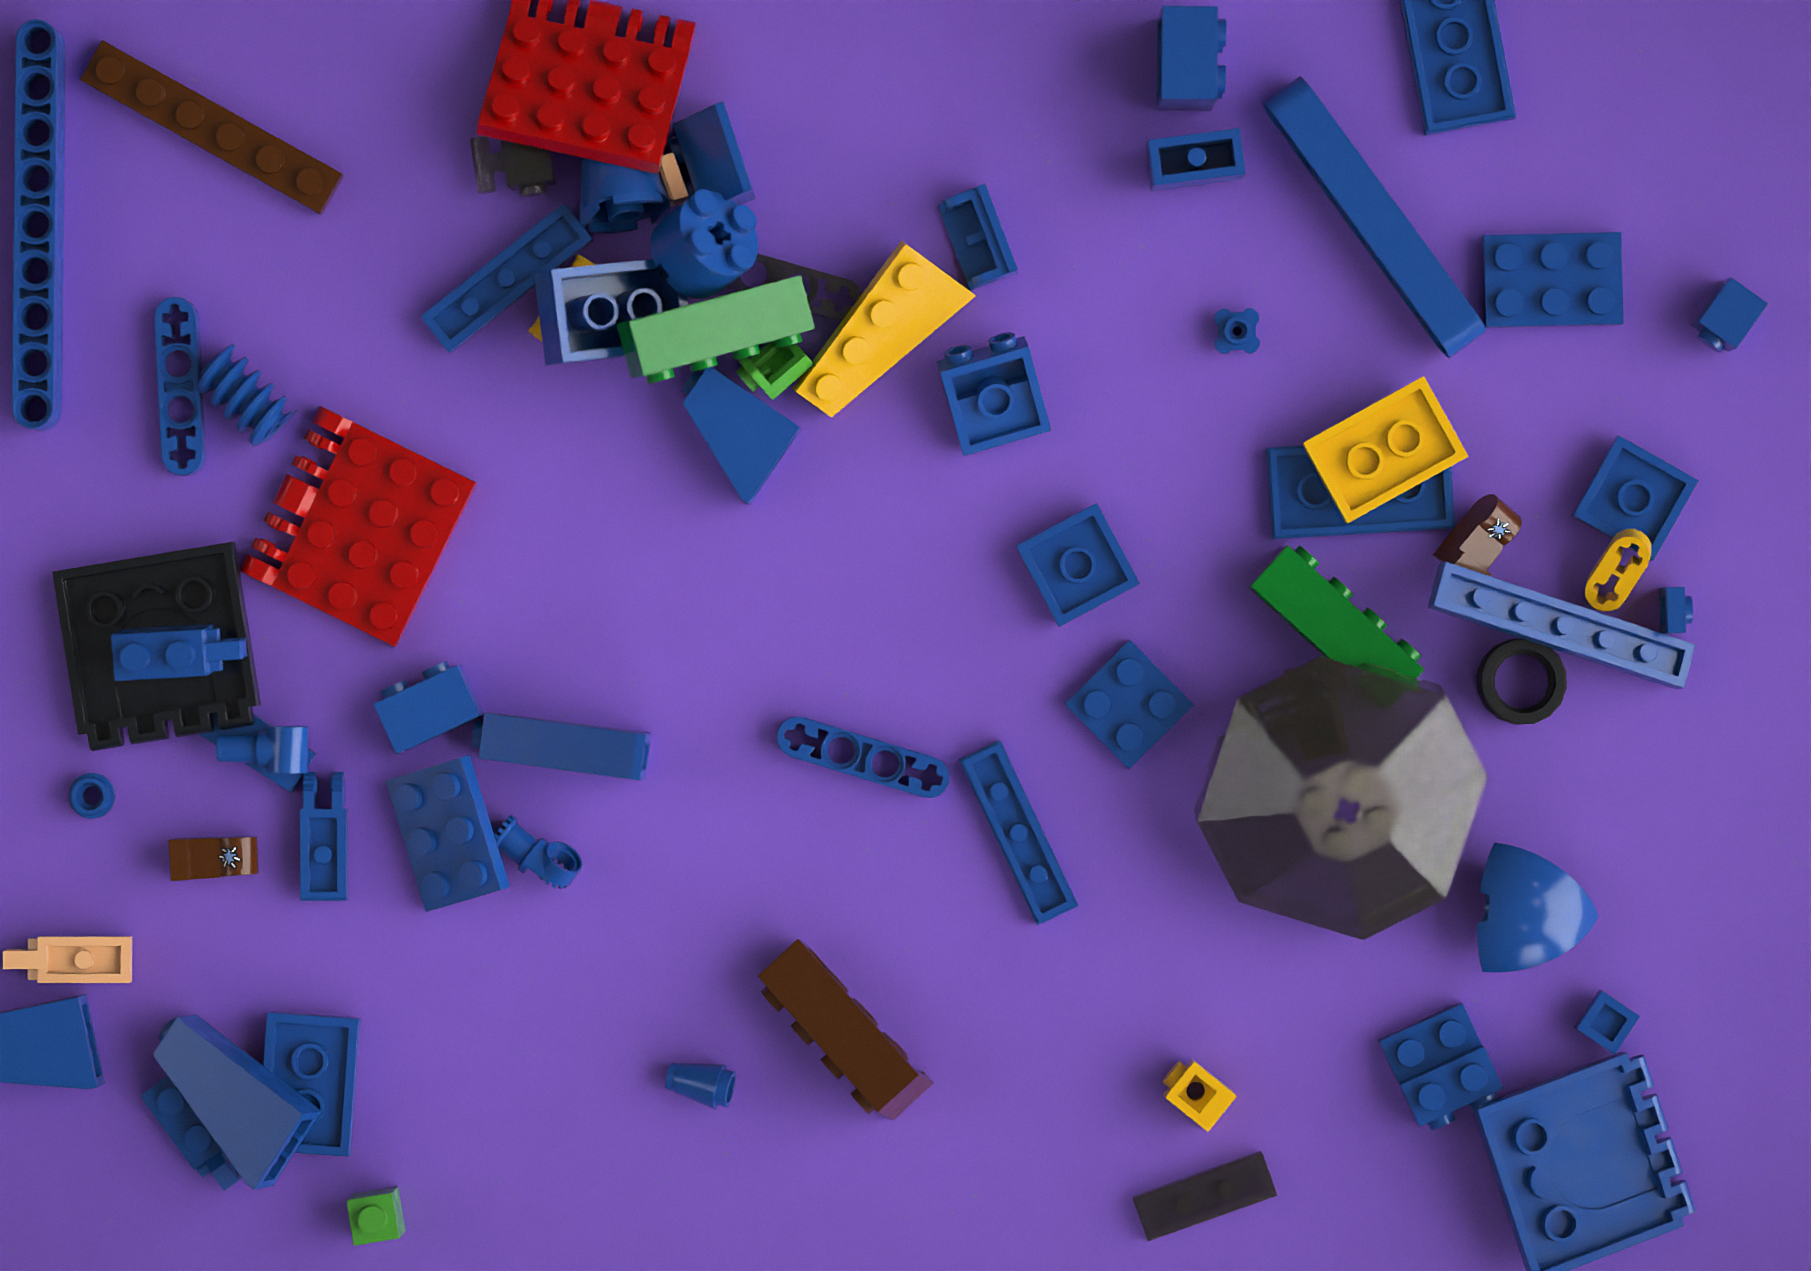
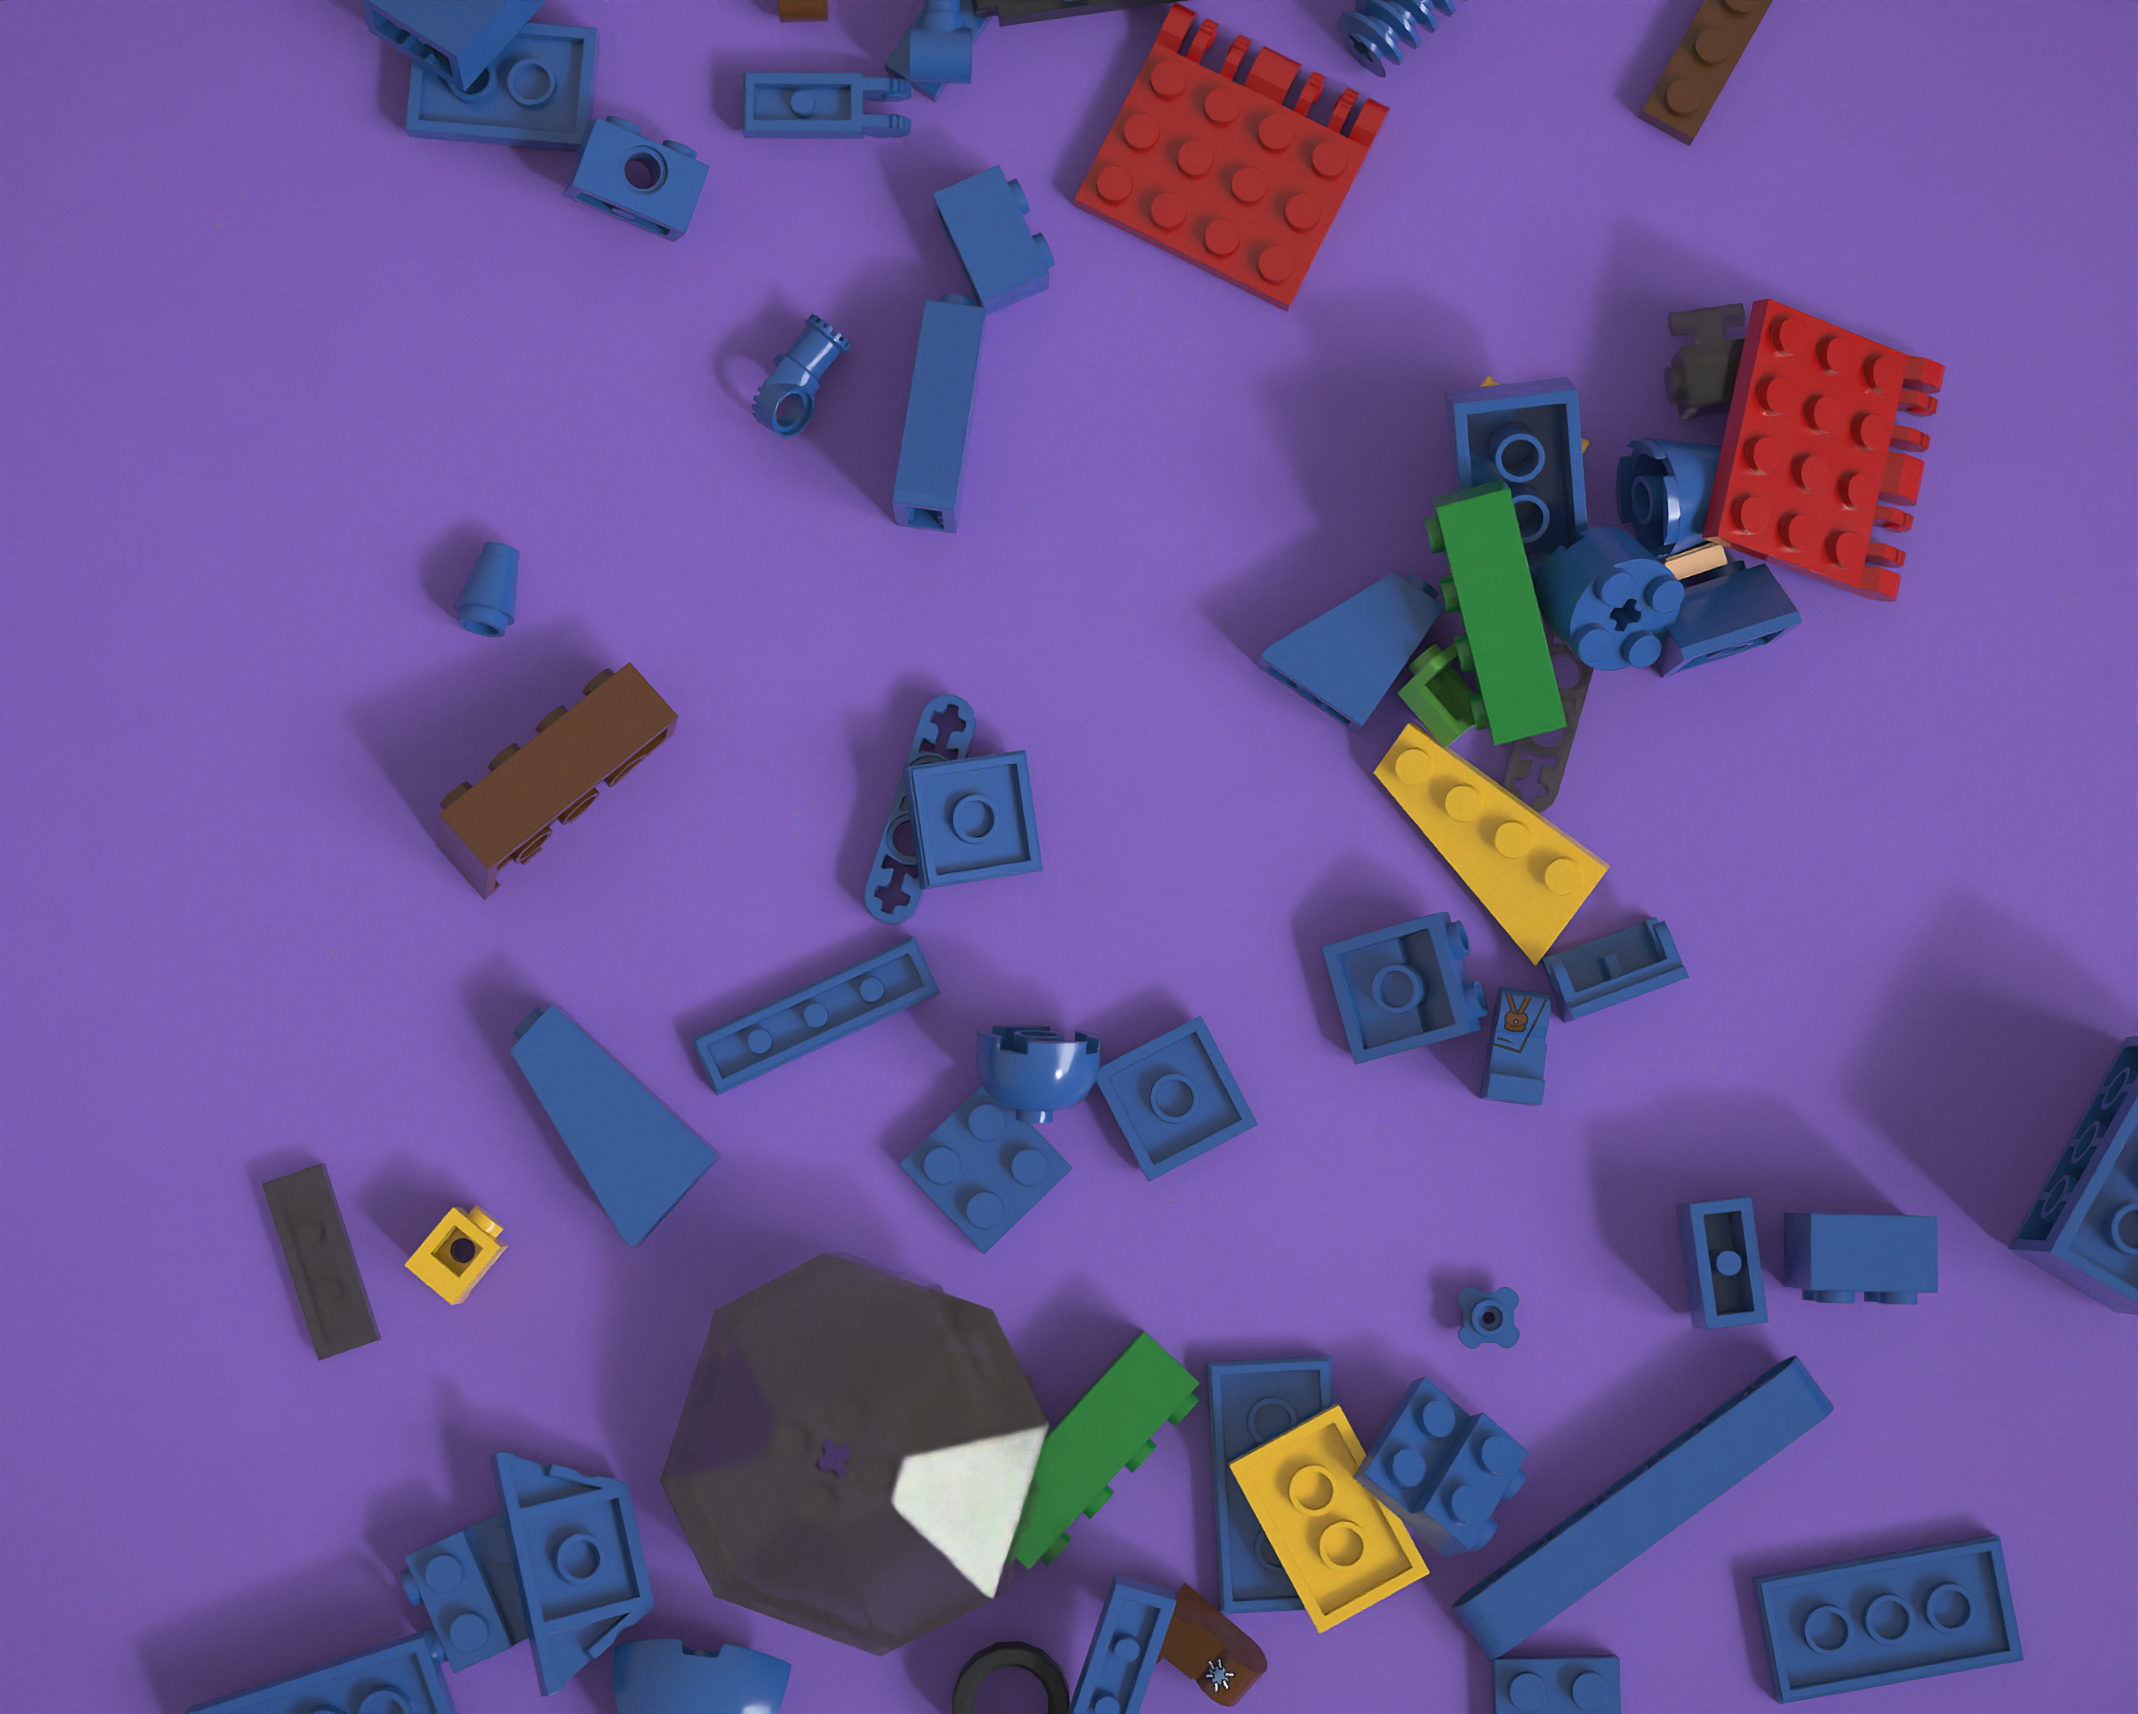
camera: 85 degrees right, 5 degrees down
bright green brick [346,1186,406,1246] -> none
blue plate [386,755,510,912] -> none
blue plate [420,203,593,354] -> none
none -> blue wing [489,1452,655,1697]
none -> blue slope [509,1004,722,1248]
none -> blue brick [562,116,710,242]
none -> blue tile [903,750,1043,889]
none -> blue cylinder [976,1025,1101,1123]
none -> blue plate [1352,1377,1528,1557]
none -> blue leg [1479,987,1551,1106]

